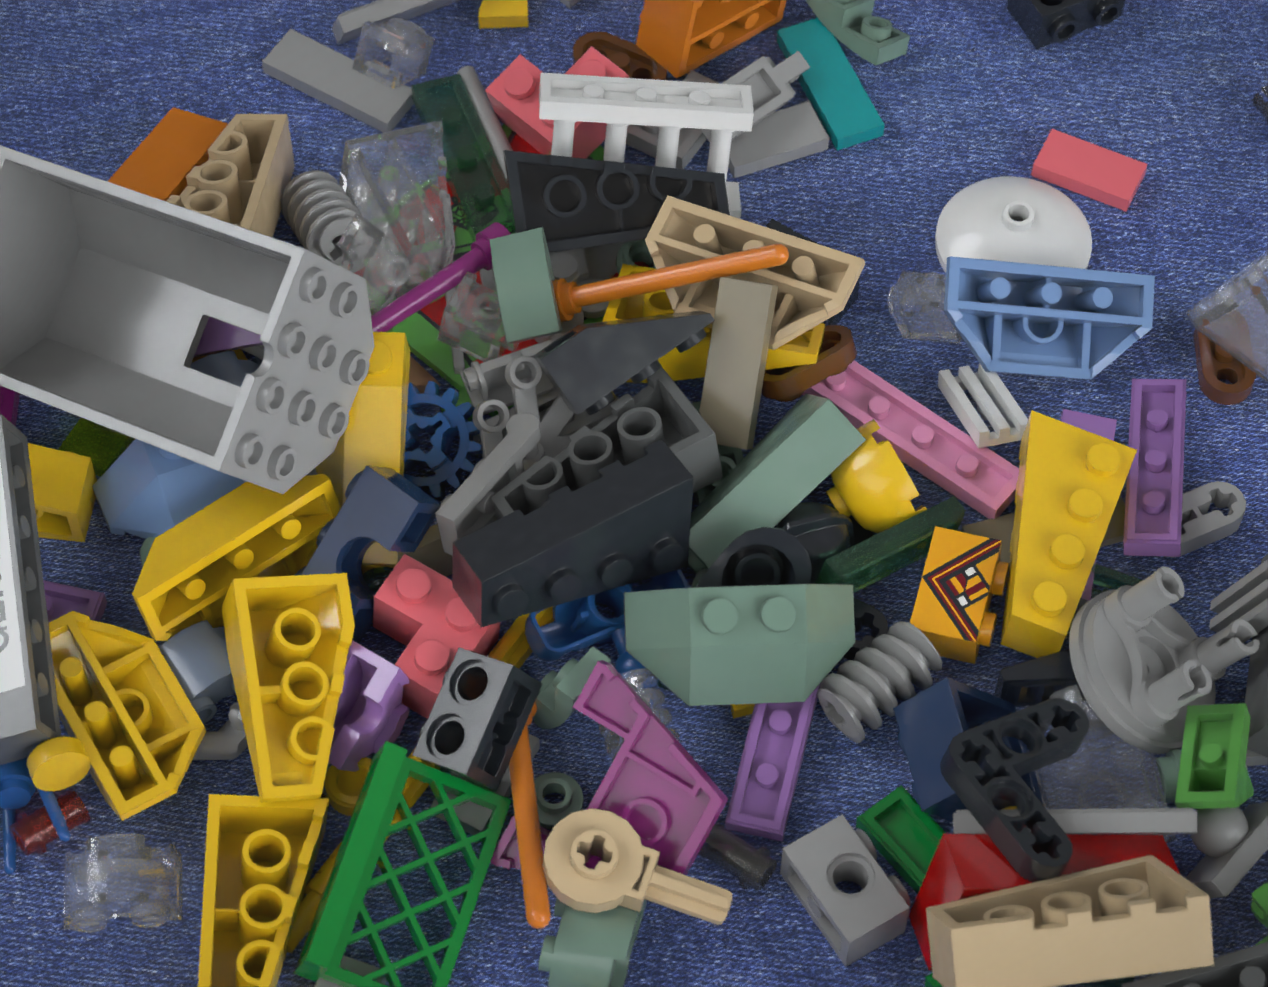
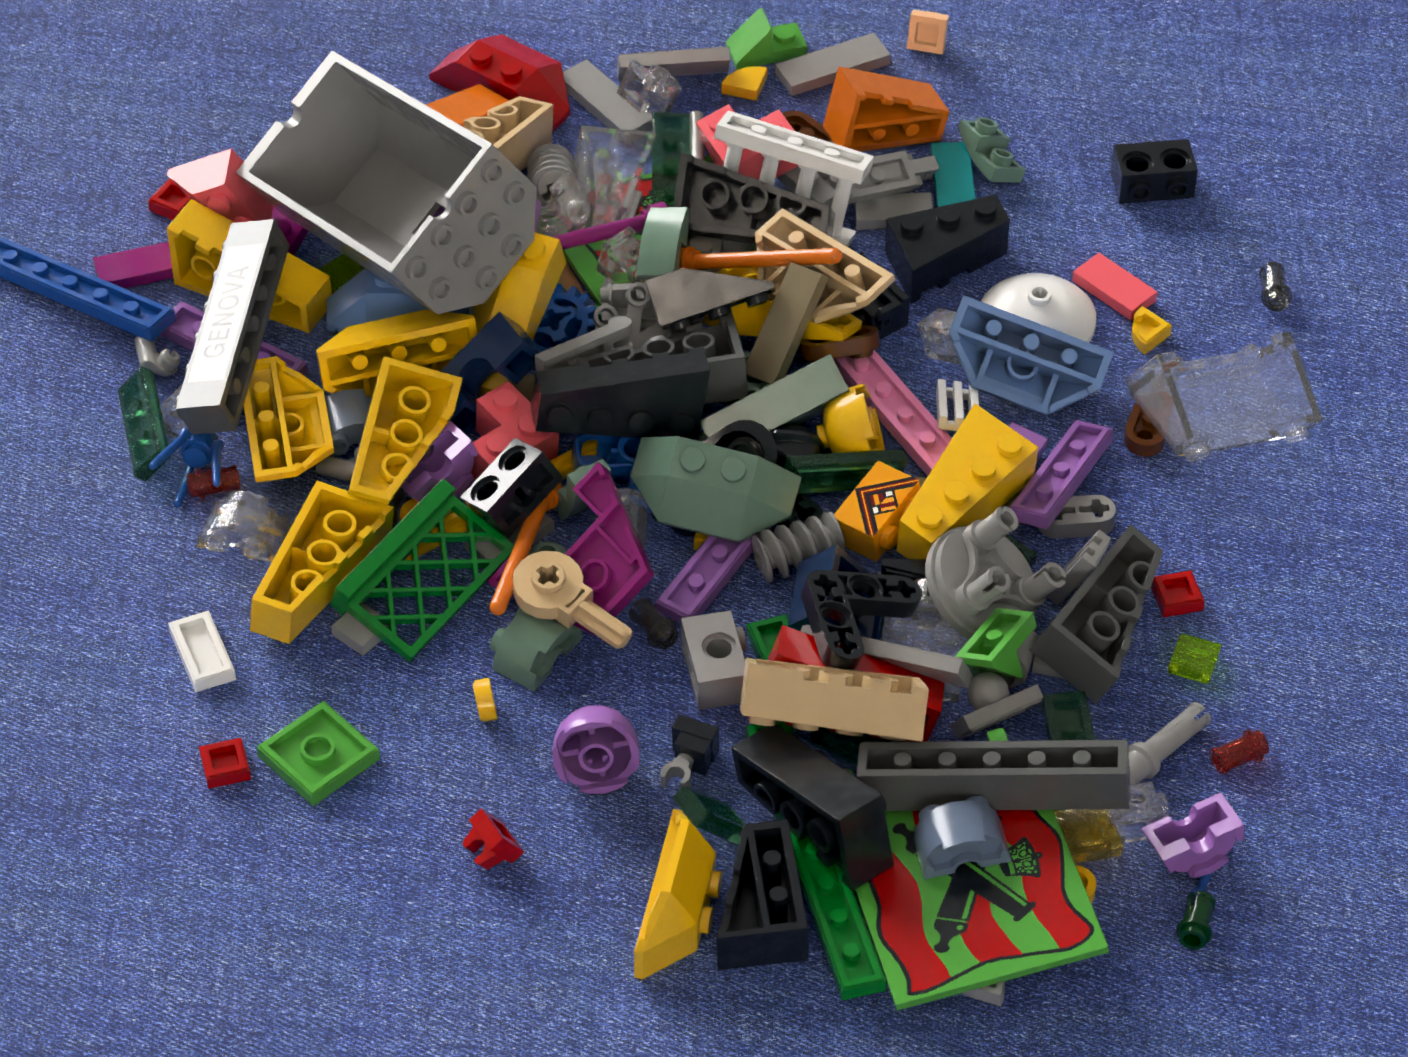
camera: 20 degrees right, 10 degrees down
yellow tile [26,736,90,791] -> none
none -> red wedge [429,34,570,133]
none -> black wedge [885,194,1010,304]
none -> yellow tile [1131,306,1172,355]

